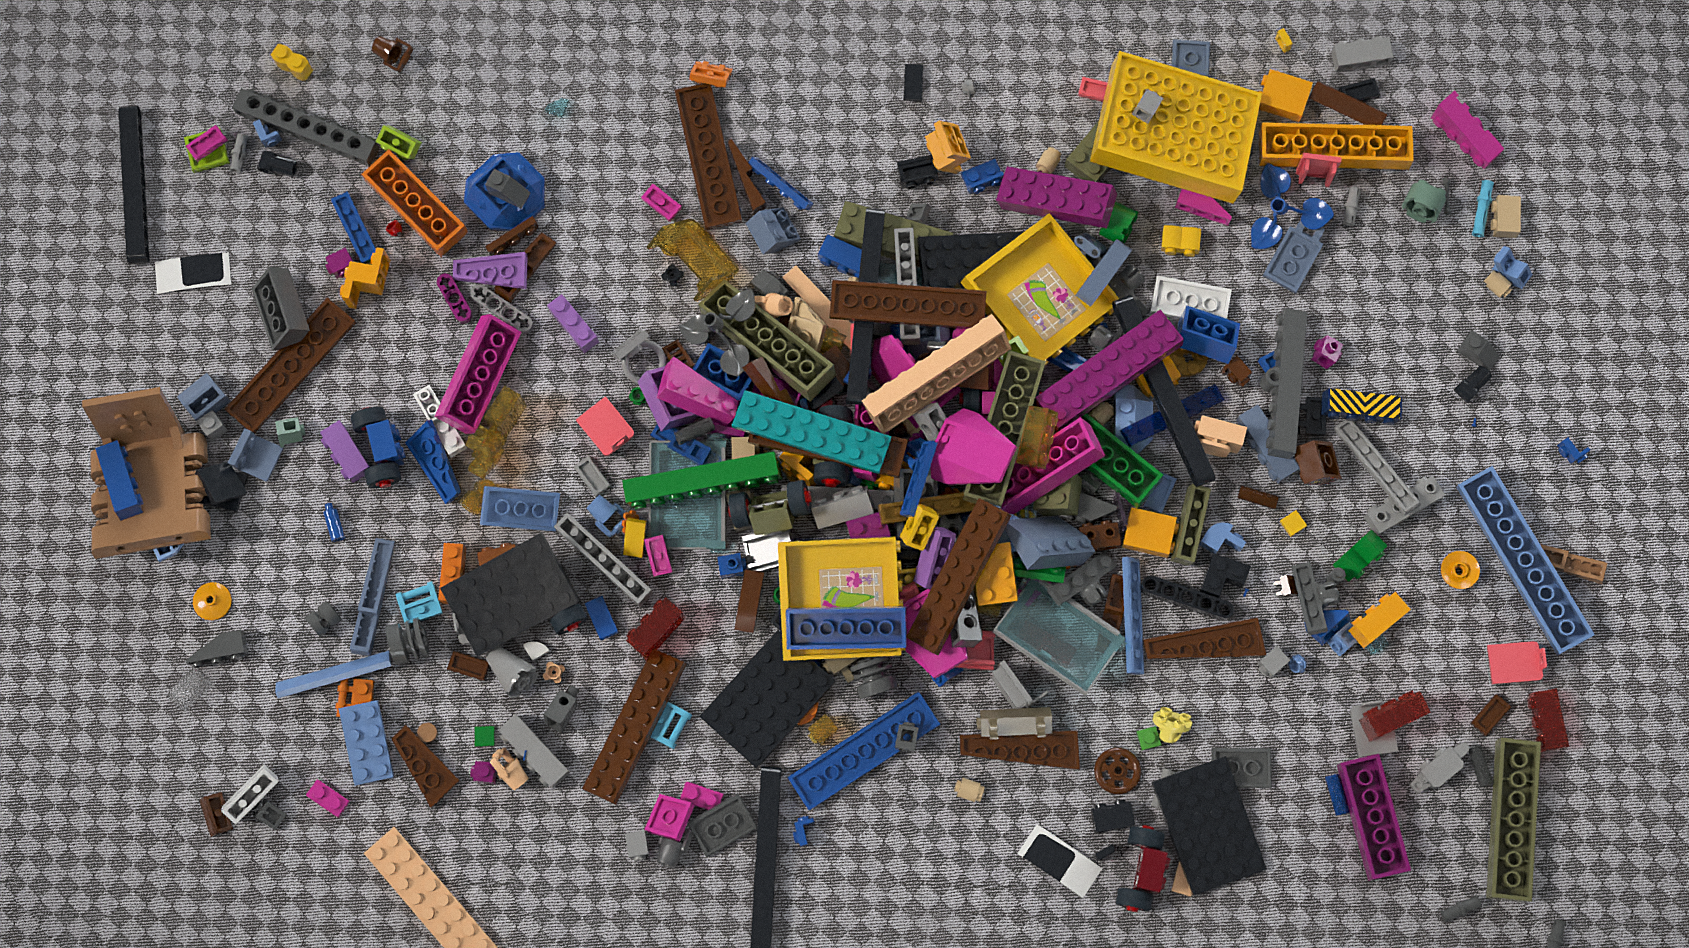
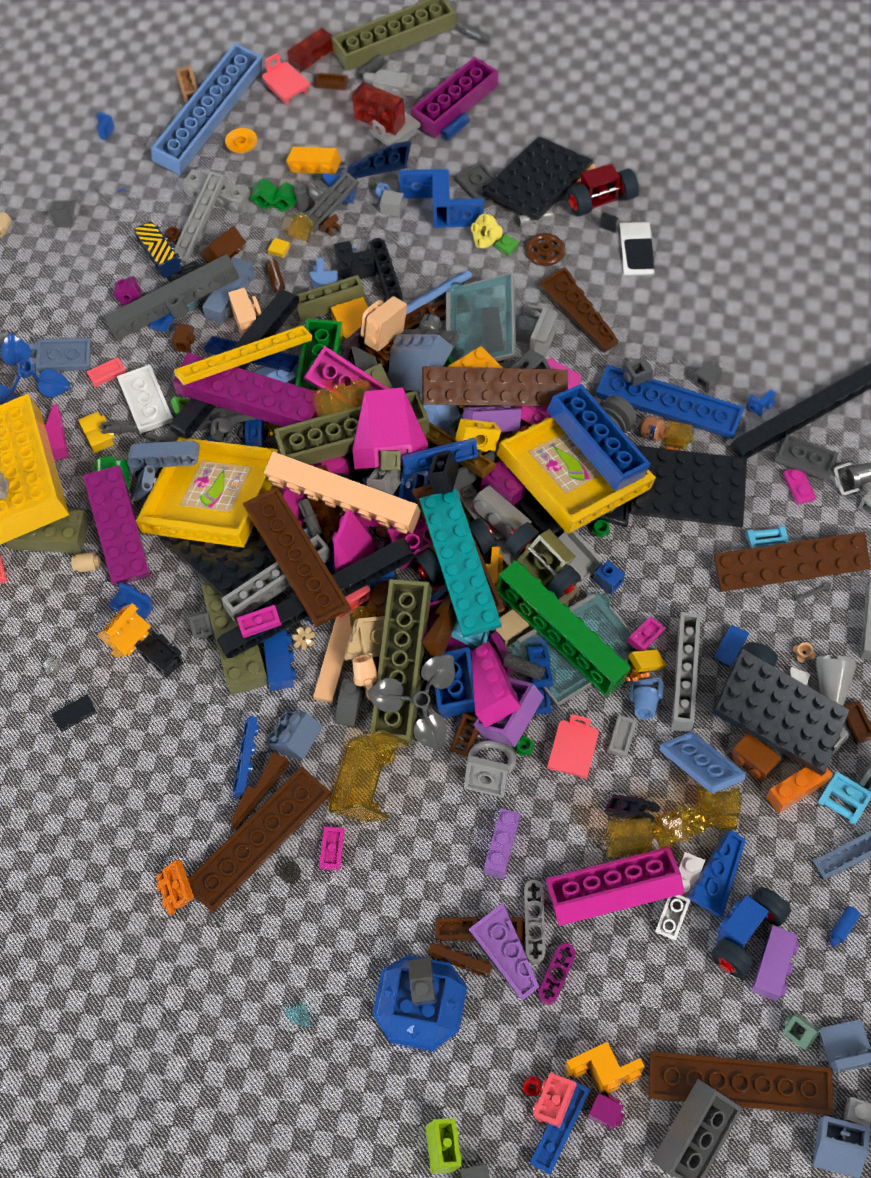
camera: 125 degrees left, 15 degrees down
orange brick [361,149,468,257] -> none
dark grey torso [543,685,580,734] -> none
clear red brick [626,597,686,661] -> none
dark pink plate [644,794,695,841] -> none
black plate [662,265,684,287] -> none
reddish brown slope [734,569,765,633] -> none
tan brick [954,777,985,802] -> none
dark tan brick [976,707,1052,740] -> none
black hinge [1090,799,1135,834] -> none
reddish brown wing [1143,618,1266,660] -> none
blue brick [1177,305,1240,364] -> none
black piece [1453,365,1492,403] -> none
none -> coral tile [86,357,127,387]
none -> dark grey pin [100,420,137,435]
none -> reddish brown plate [165,227,181,242]
none -> yellow tile [174,325,312,385]
none -> dark pink plate [237,605,281,638]
none -> clear smoke tile [280,862,301,884]
none -> clear yellow brick [288,214,314,242]
none -> dark blue wedge [347,141,411,179]
none -> light nougat brick [361,296,407,351]
none -> olive tile [381,451,401,470]
none -> blue bracket [399,169,484,228]
none -> black brick [428,451,459,494]
none -> coral bracket [533,1072,577,1128]
none -> black hinge [604,794,661,823]
none -> nougat head [638,415,667,442]
none -> dark grey brick [693,360,723,393]
none -> dark grey hinge [796,582,831,603]

